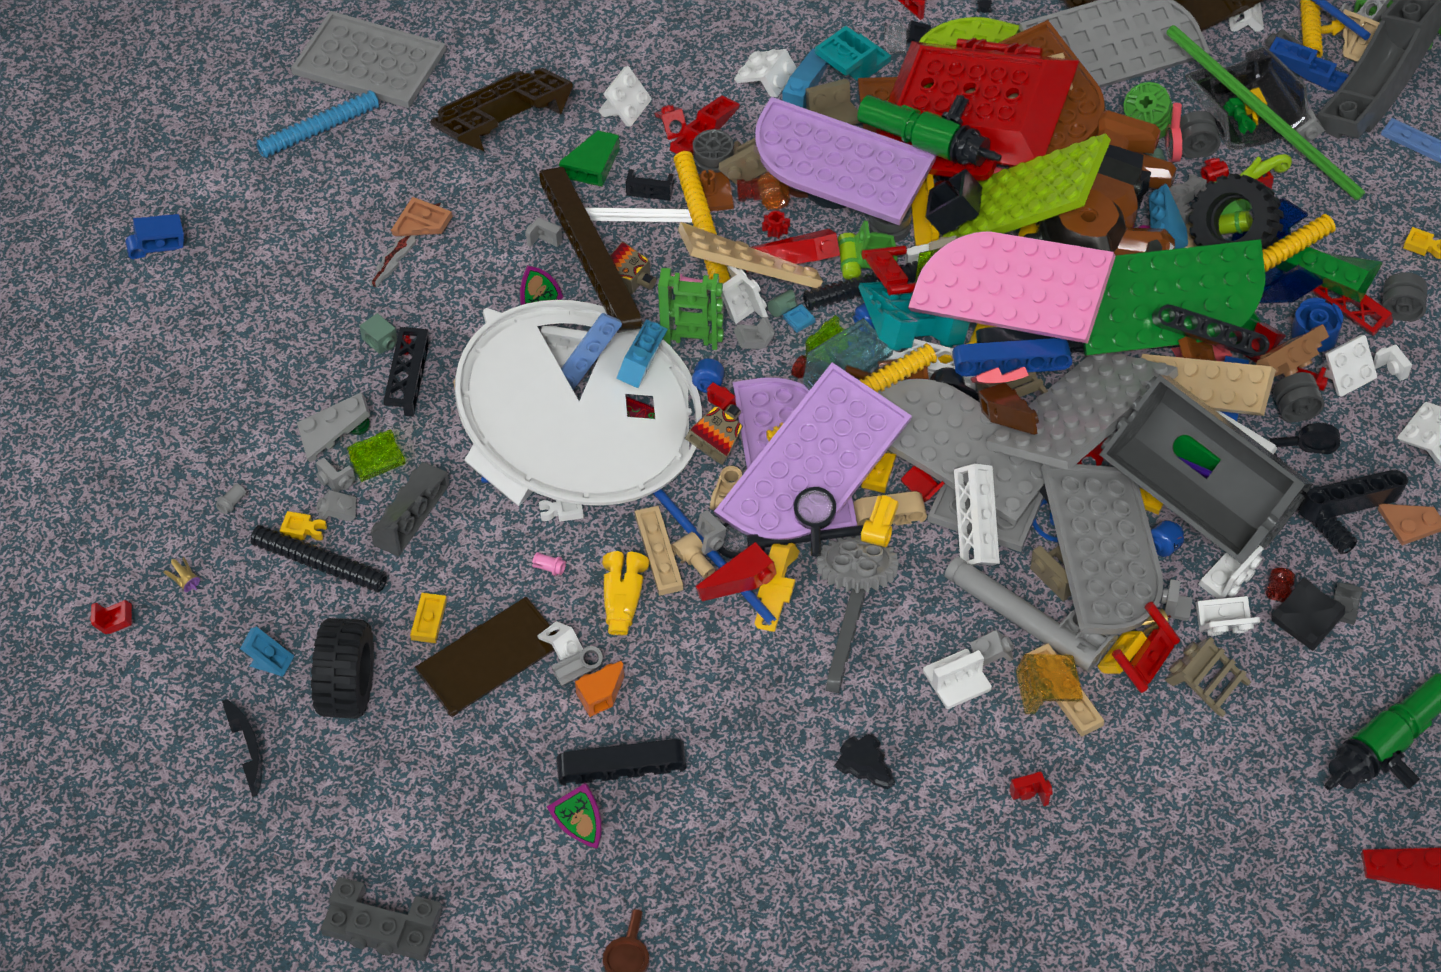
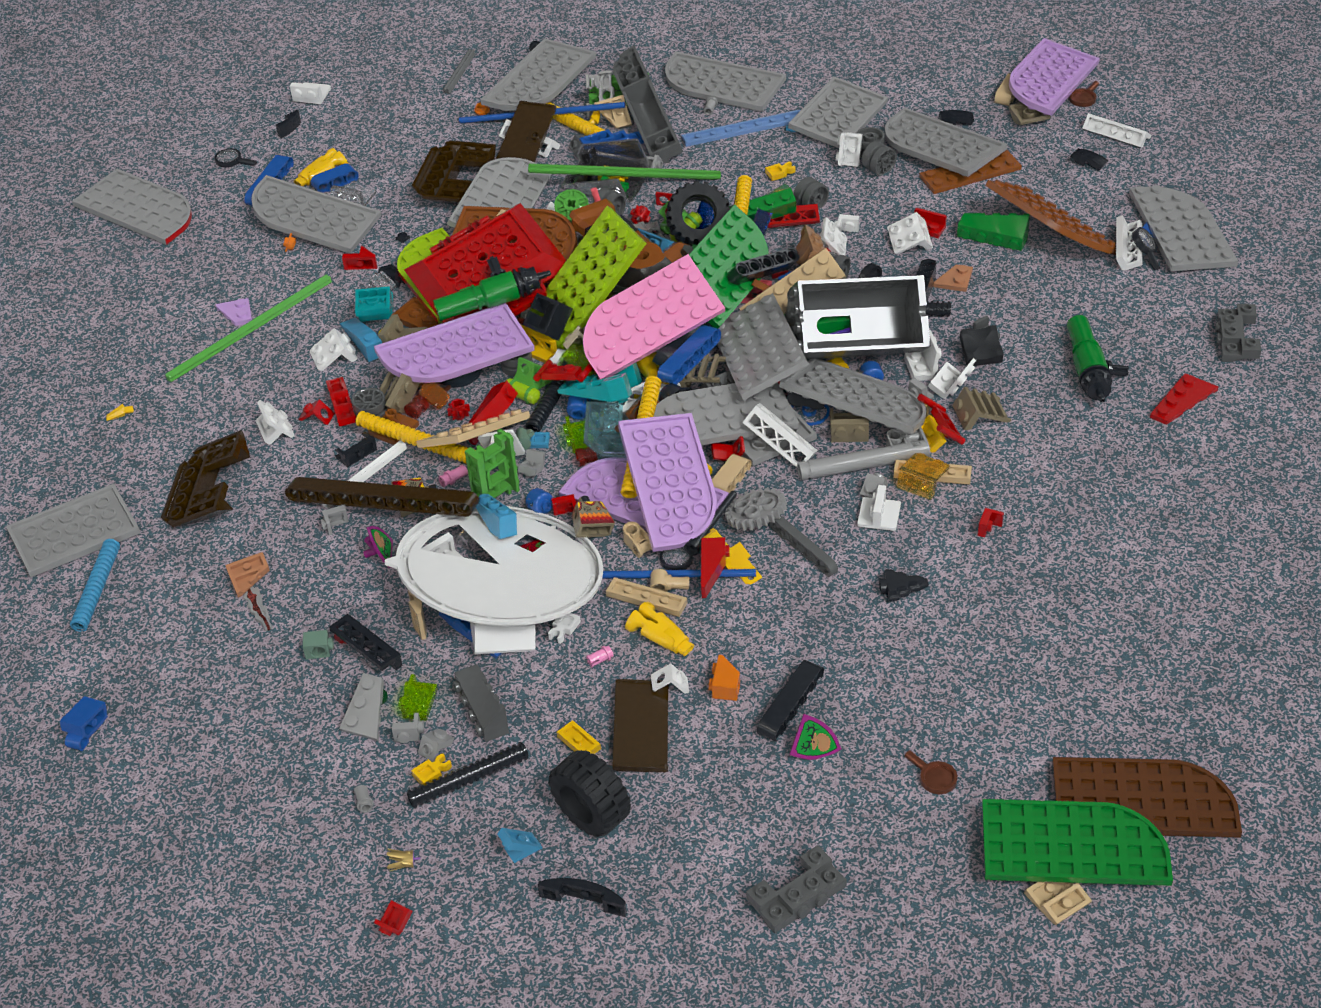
camera: 50 degrees left, 10 degrees down
light grey piece [551,646,603,687] -> none
green slope [559,130,620,187] -> none
medium blue bracket [561,313,622,390] -> none
light grey bracket [696,510,727,554] -> none
piece [794,487,836,557] -> none
yellow piece [861,495,899,548] -> none
coral slope [970,367,1029,384] -> none
reddish brown slope [978,382,1039,435] -> none
lime plant [1240,154,1292,179] -> none
clear red wheel [1266,568,1296,602] -> none
blue brick [1291,298,1343,352] -> none

